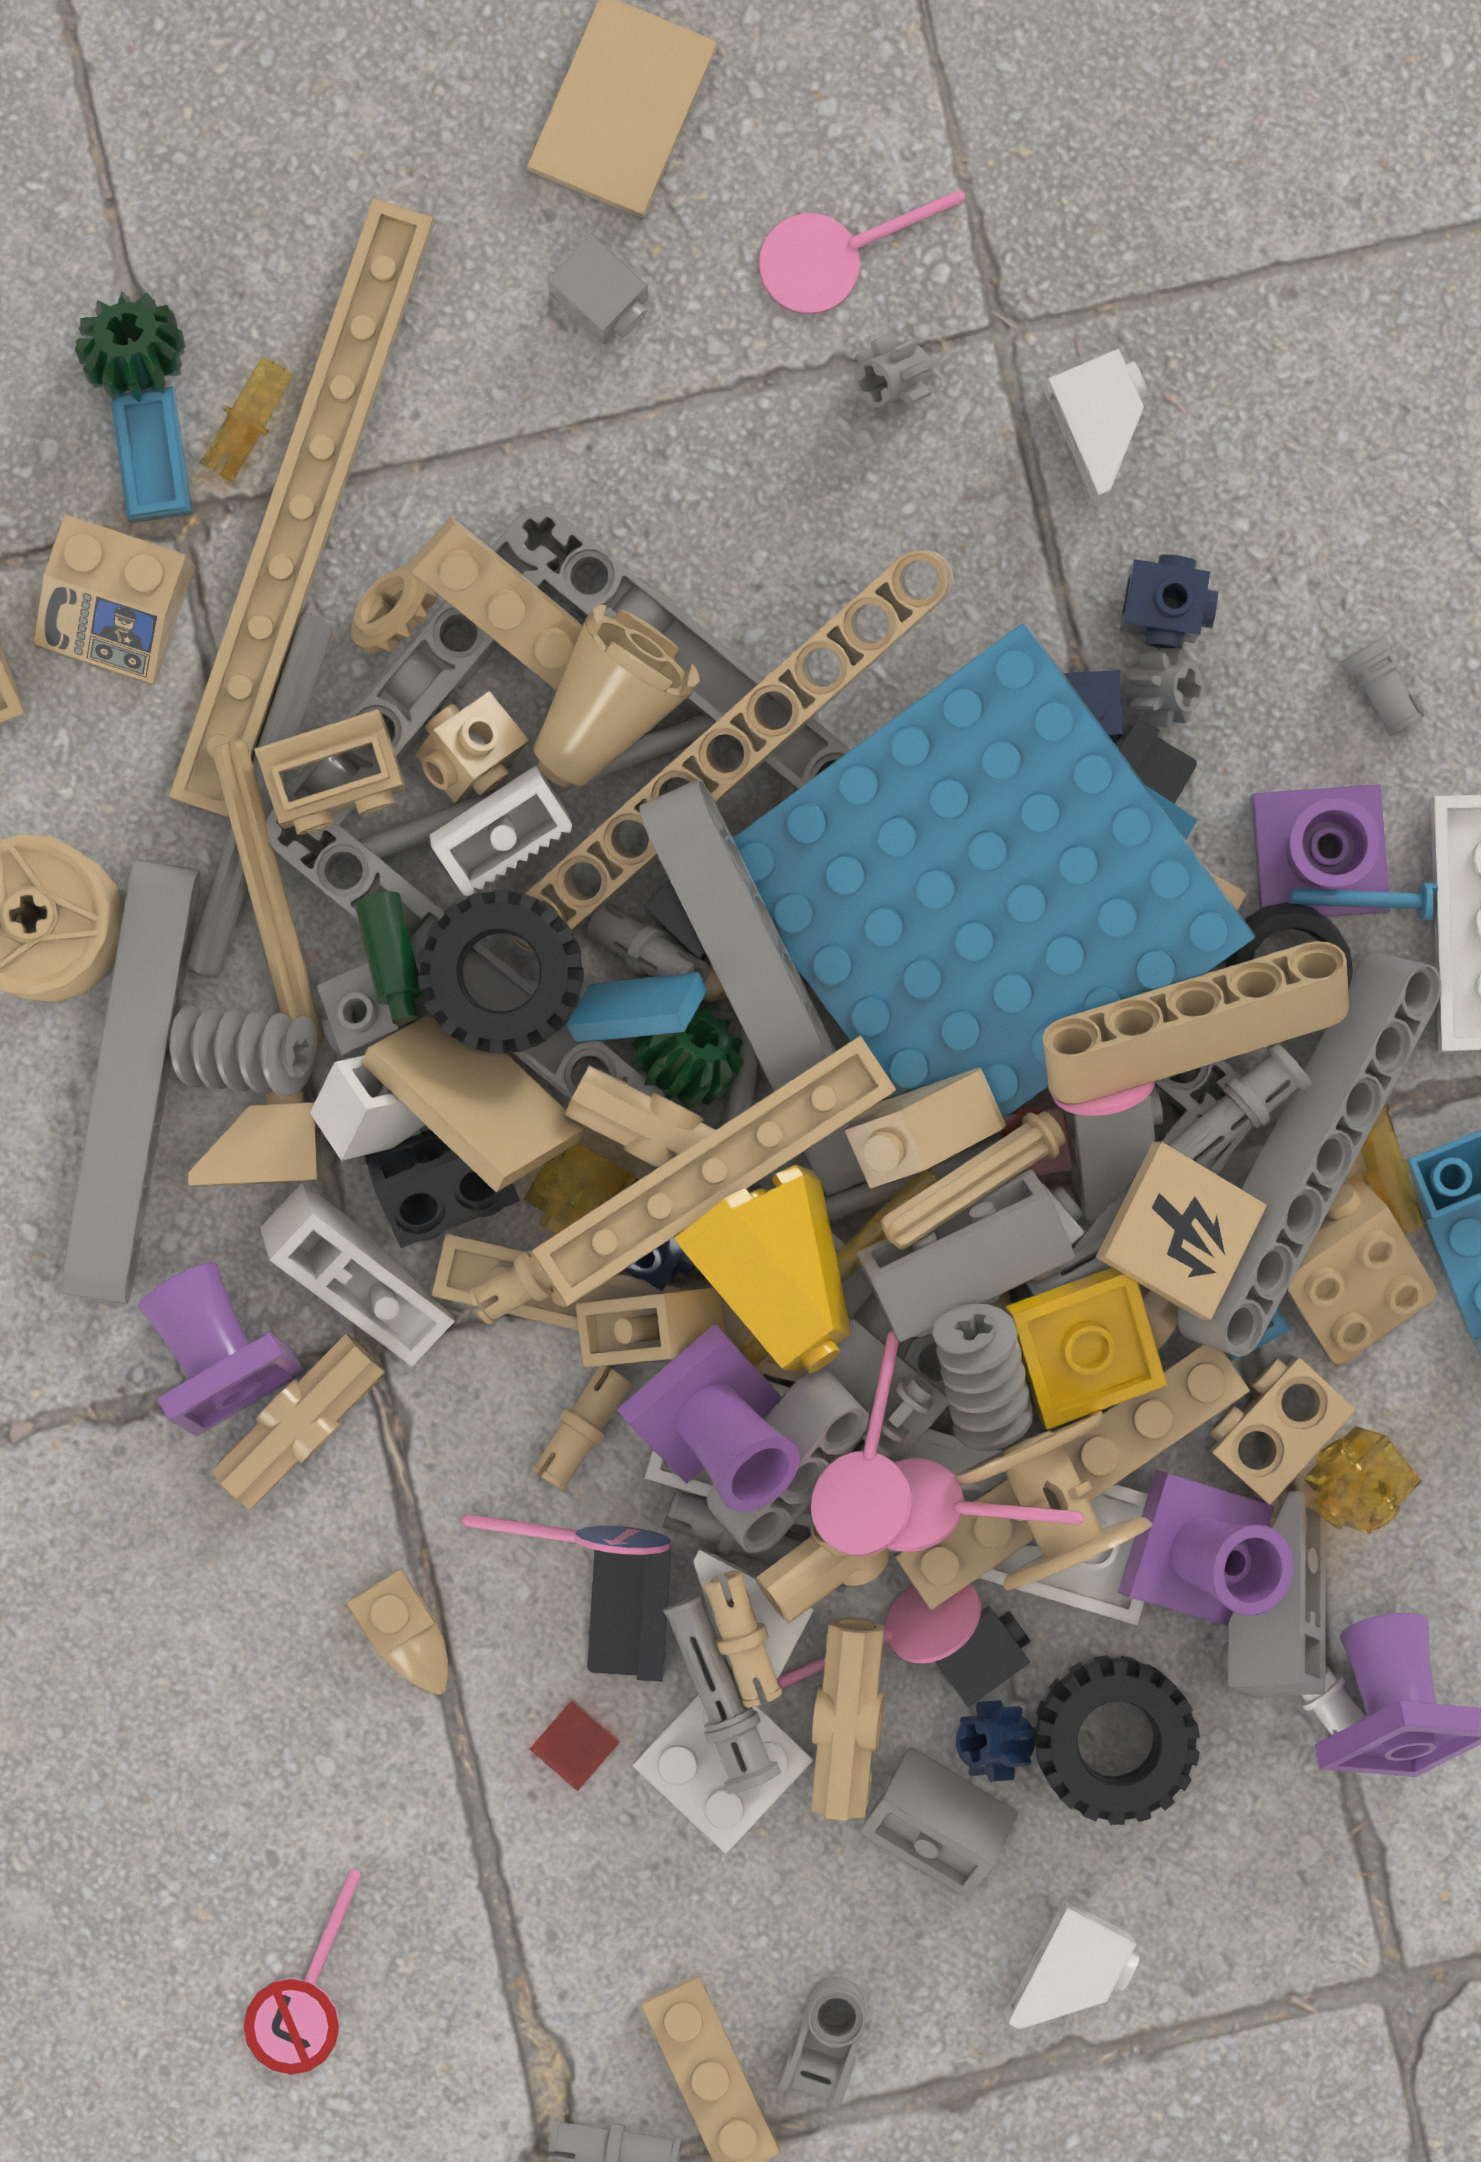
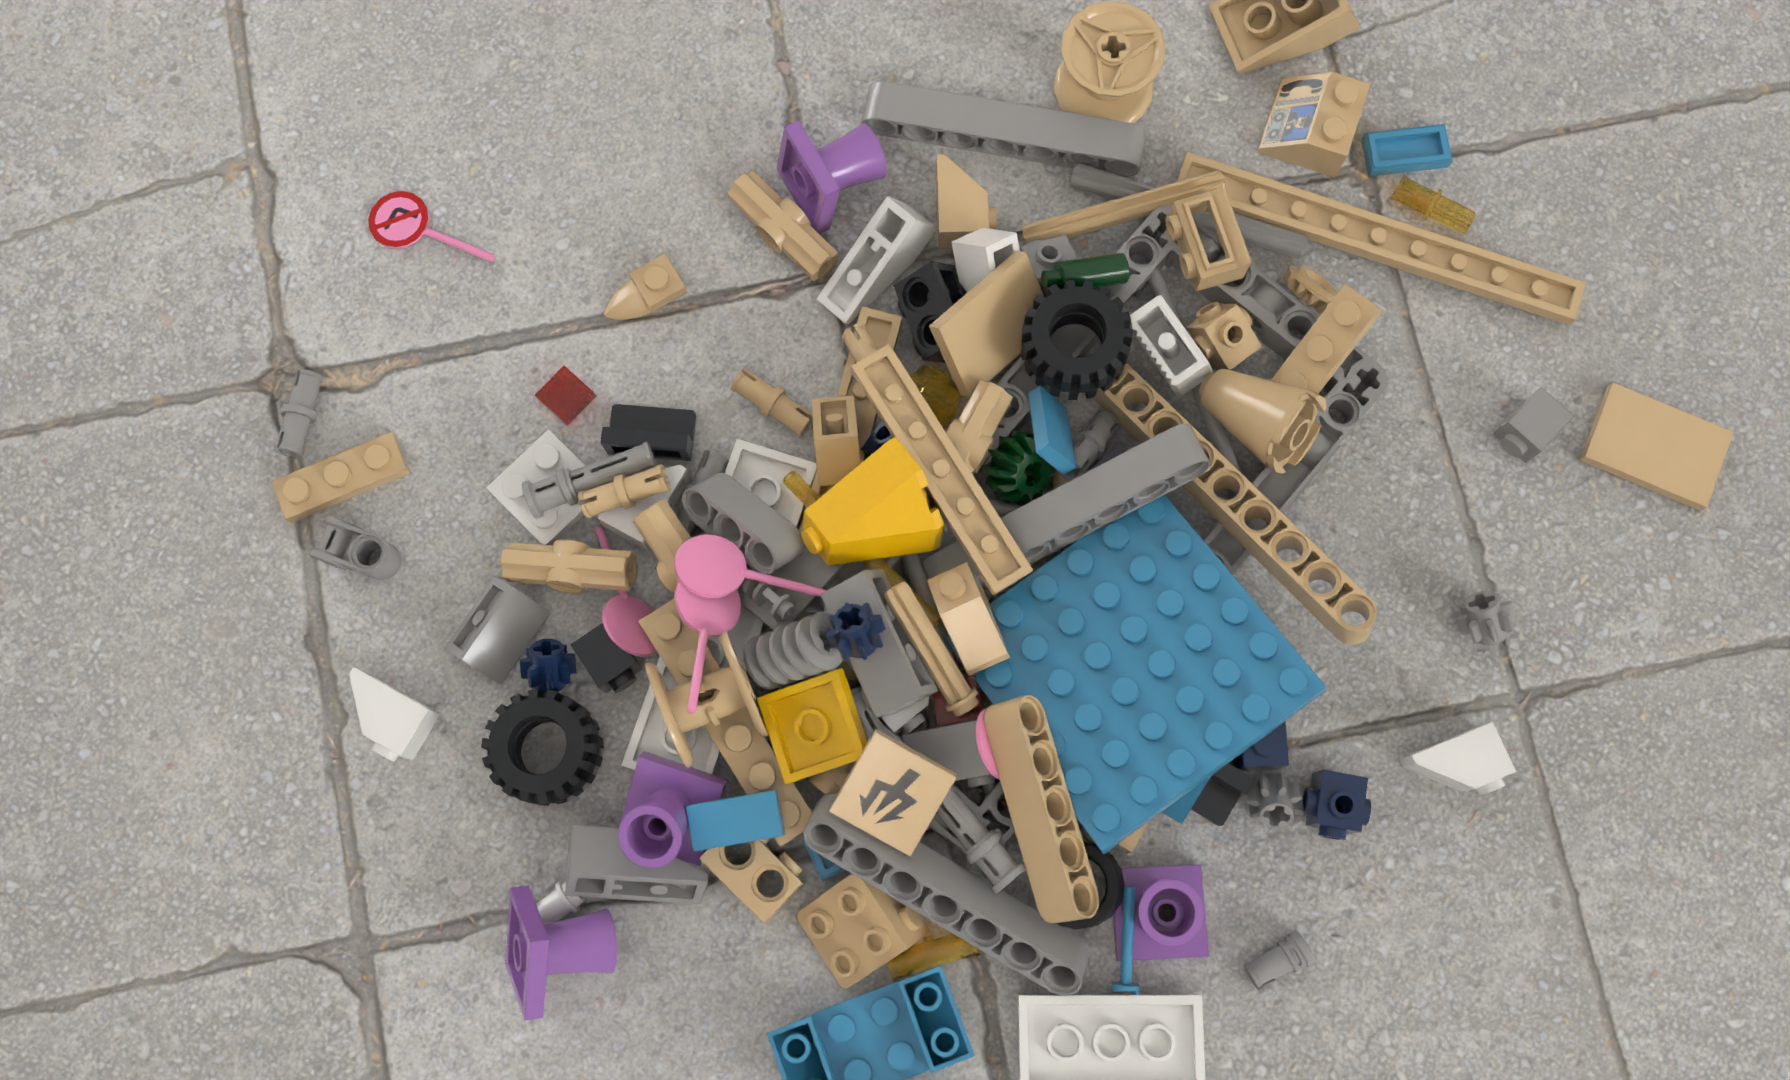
camera: 90 degrees right, 10 degrees down
dark green gear [75,290,186,403] -> none
light grey piece [170,1005,317,1096] -> none
bright pink piece [461,1514,671,1555] -> none
medium lavender plant [617,1323,800,1512] -> none
bright pink piece [759,190,965,314] -> none
clear yellow brick [1303,1426,1422,1535] -> none
none -> dark azure tile [686,789,785,852]
none -> dark blue gear [826,602,886,660]

